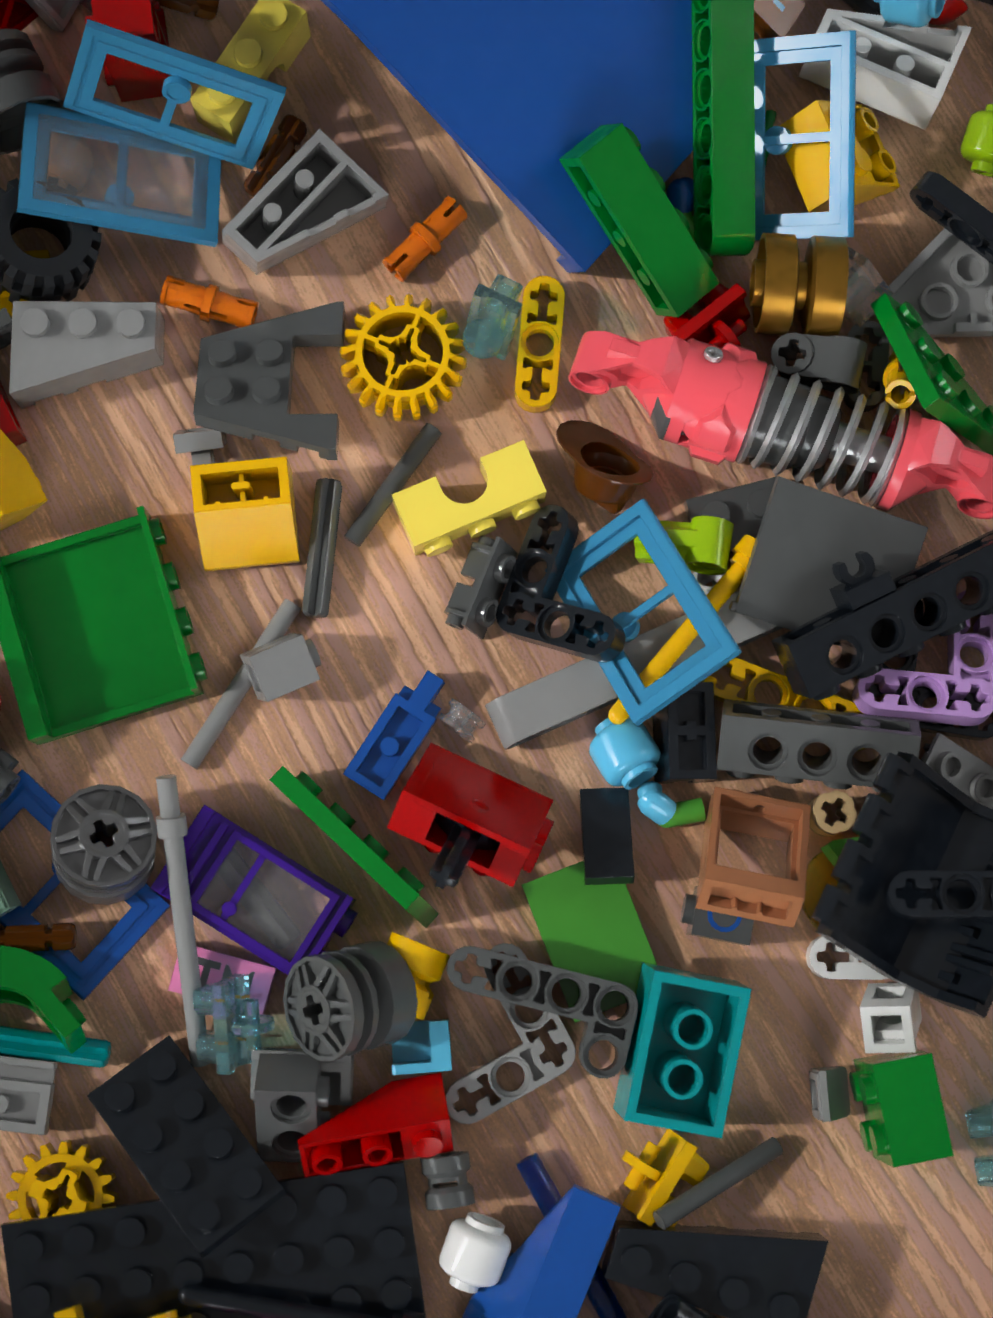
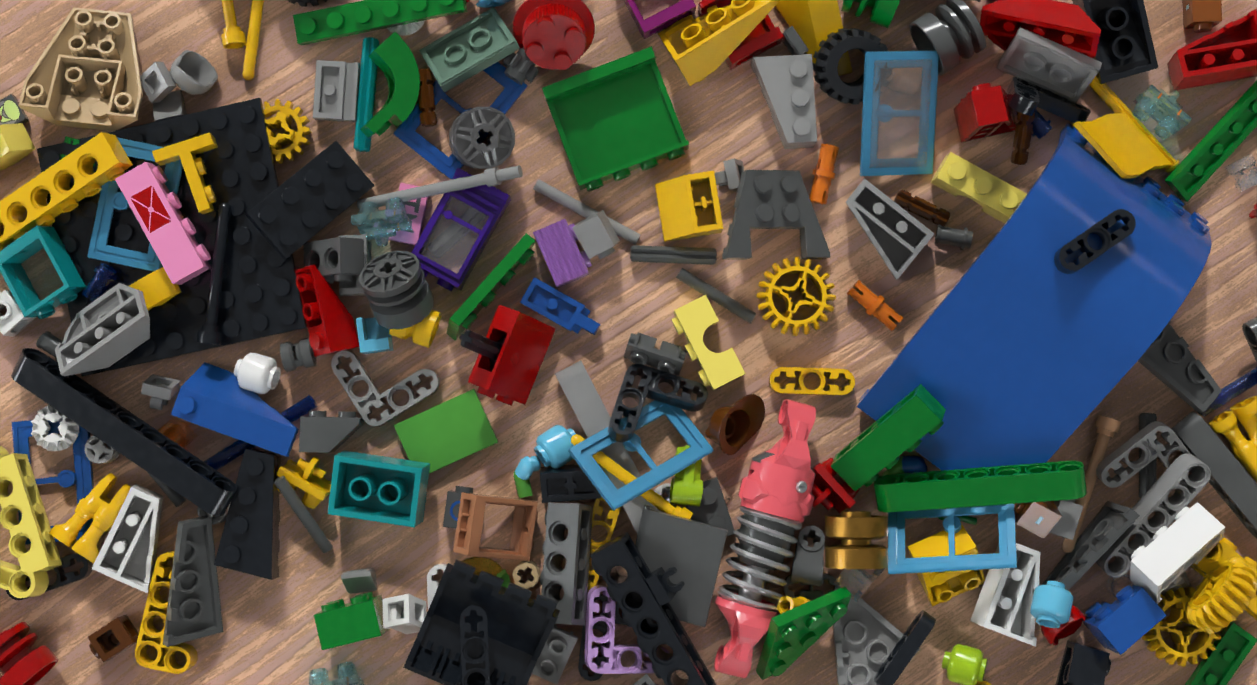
camera: 90 degrees right, 5 degrees up
dark azure door [63,19,287,170] -> none
clear bush [437,698,486,744] -> none
dark grey beam [447,946,638,1079] -> none
clear light blue hips [462,275,523,361] -> none
black tile [579,788,635,885] -> none
none -> dark grey slope [299,411,364,453]
none -> medium lavender brick [533,219,592,288]
none -> dark grey pin [935,225,973,250]

